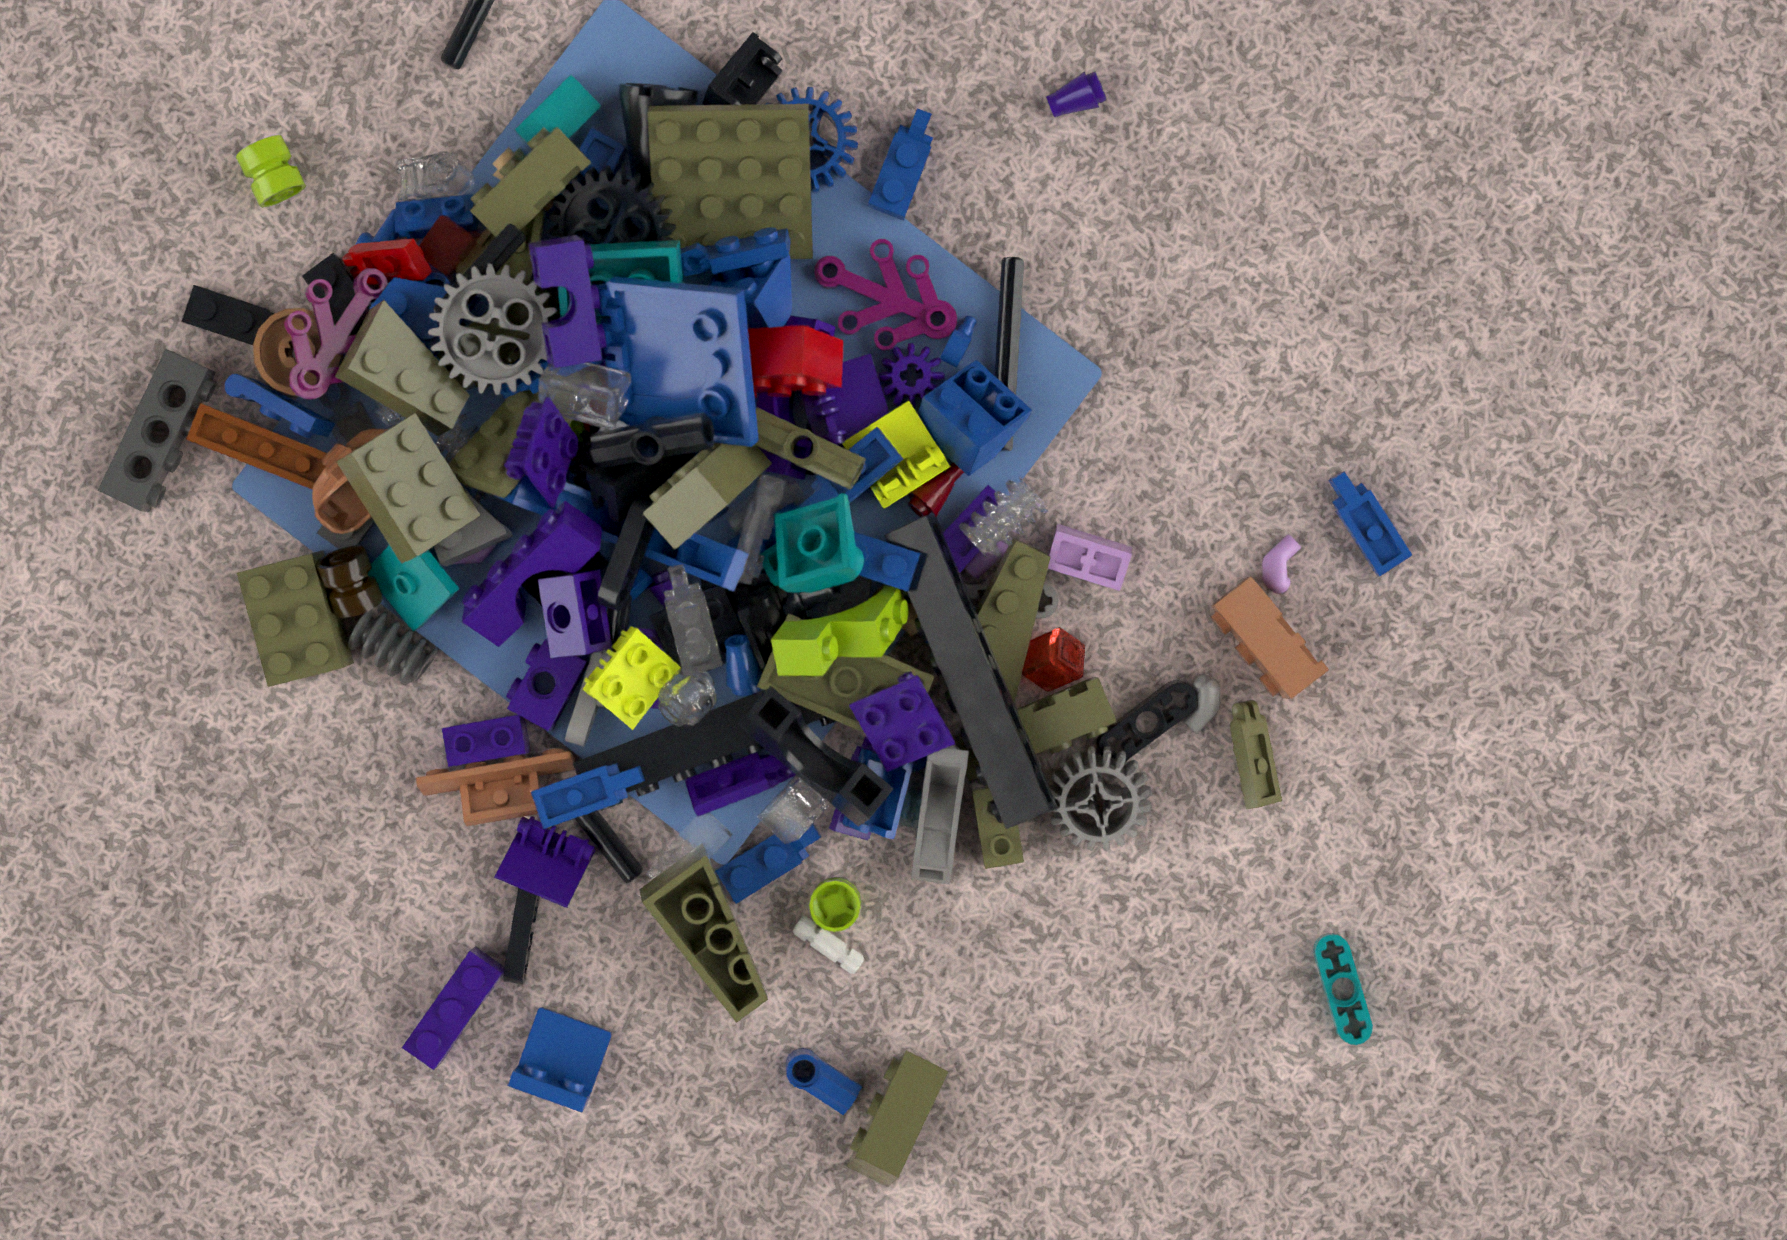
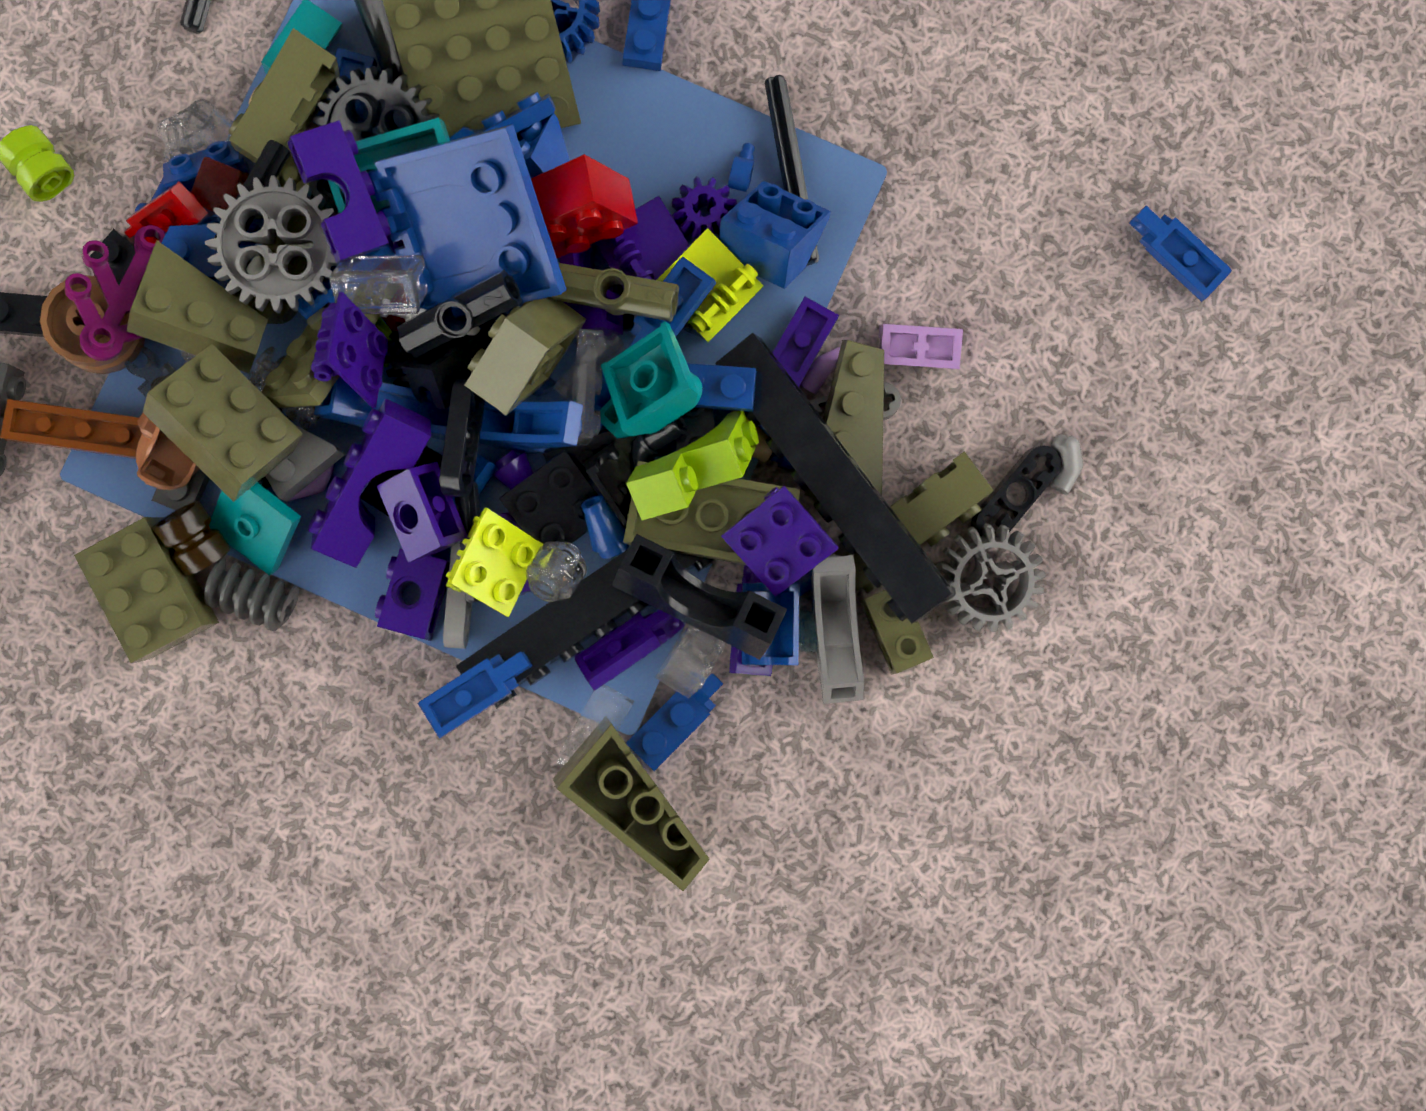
camera: 15 degrees left, 5 degrees down
blue plate [225,374,335,439] -> none
dark purple arch [402,946,504,1070] -> none
nougat bracket [416,748,576,826] -> none
dark purple brick [441,715,531,767] -> none
dark purple hinge [494,816,596,908] -> none
black beam [503,888,540,985] -> none
blue bracket [508,1007,612,1113] -> none
black axle [575,810,643,883] -> none
clear hinge [664,564,723,677] -> none
blue piece [786,1048,862,1115] -> none
white axle [793,916,864,974] -> none
lime wheel [809,877,861,932] -> none
magenta plant [814,239,957,351] -> none
olive wedge [846,1050,949,1187] -> none
dark red cone [908,462,964,518] -> none
clear piece [959,476,1048,559] -> none
clear red panel [1022,627,1085,692] -> none
nougat wedge [1211,576,1329,699] -> none
olive hinge [1230,700,1282,809] -> none
lavender arm [1262,534,1301,594] -> none
teal beam [1313,933,1373,1045] -> none

